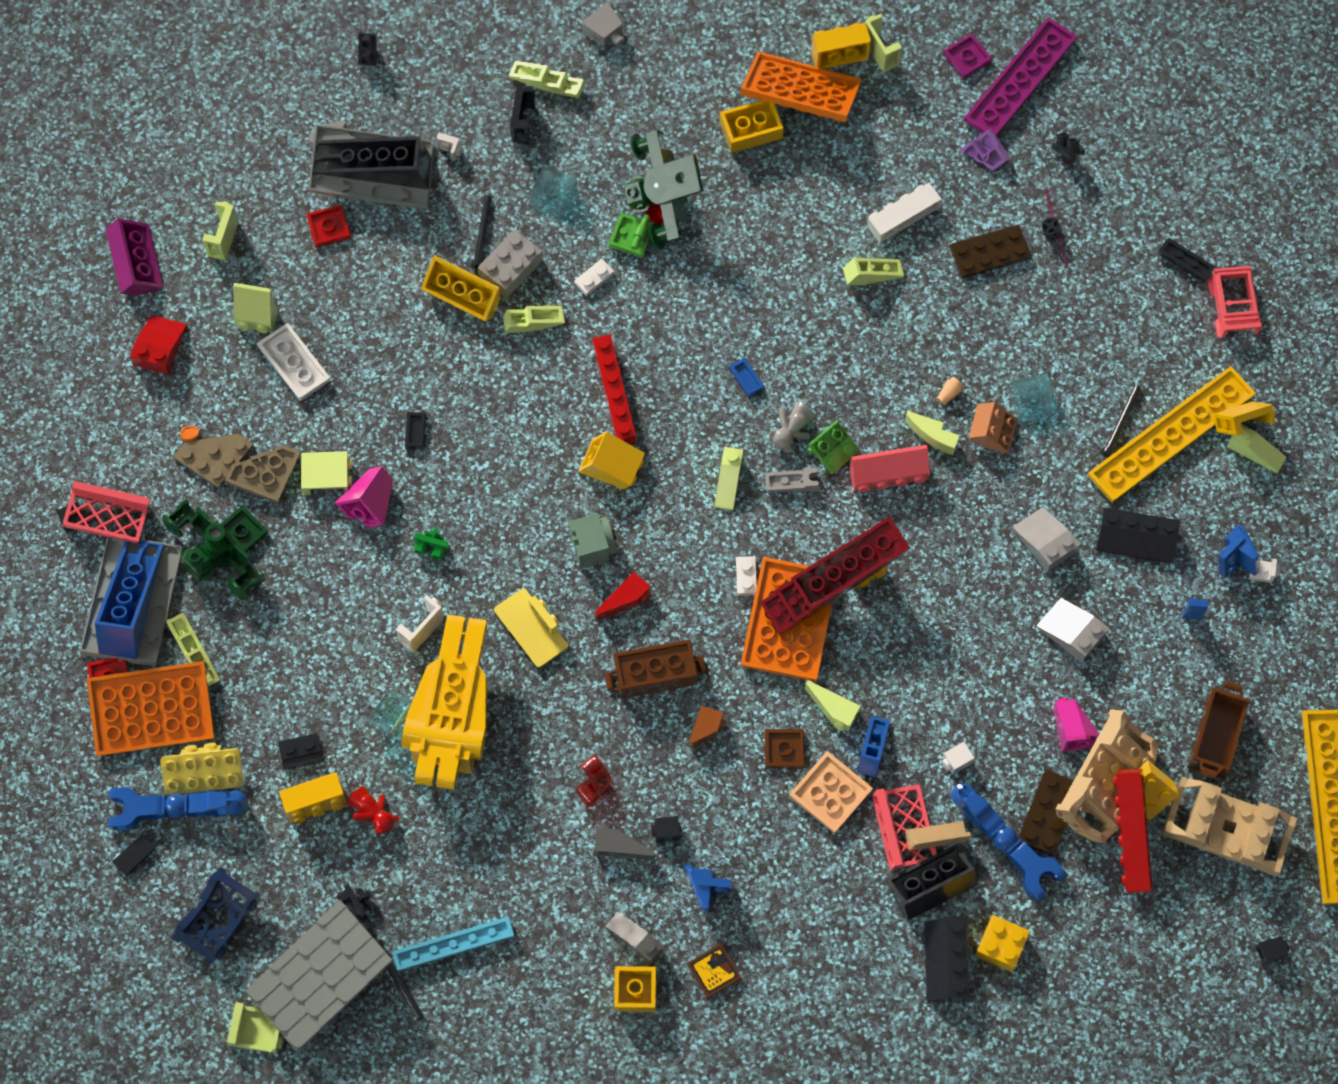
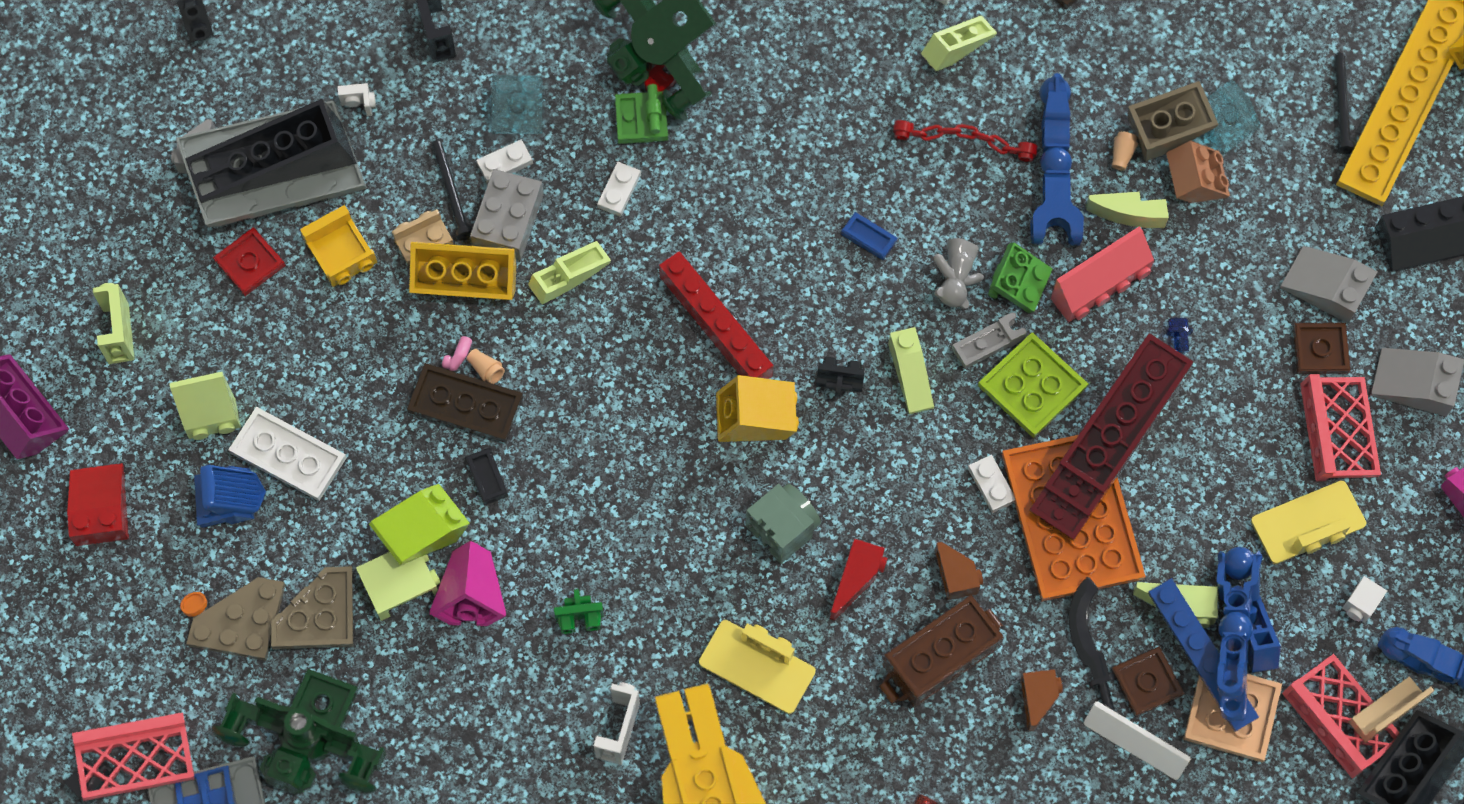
camera: 25 degrees left, 0 degrees up
none -> blue piece [194,465,266,528]
none -> yellow panel [300,205,377,287]
none -> lime slope [369,484,470,565]
none -> tan bracket [392,210,454,266]
none -> dark brown plate [407,363,523,443]
none -> bright pink arm [442,336,472,371]
none -> light nougat cone [467,349,505,384]
none -> white plate [476,139,533,184]
none -> black hips [816,357,865,398]
none -> red piece [893,120,1038,162]
none -> dark orange slope [935,542,983,600]
none -> lime plate [978,332,1088,438]
none -> blue piece [1030,73,1084,246]
none -> black sword [1069,577,1115,710]
none -> white slope [1084,701,1191,780]
none -> dark tan slope [1127,81,1218,161]
none -> blue plate [1148,578,1259,732]
none -> clear blue piece [1166,318,1193,354]
none -> blue piece [1217,546,1263,721]
none -> light yellow bracket [1251,481,1366,564]
none -> reddish brown tile [1293,323,1350,374]
none -> coral fence [1300,374,1381,481]

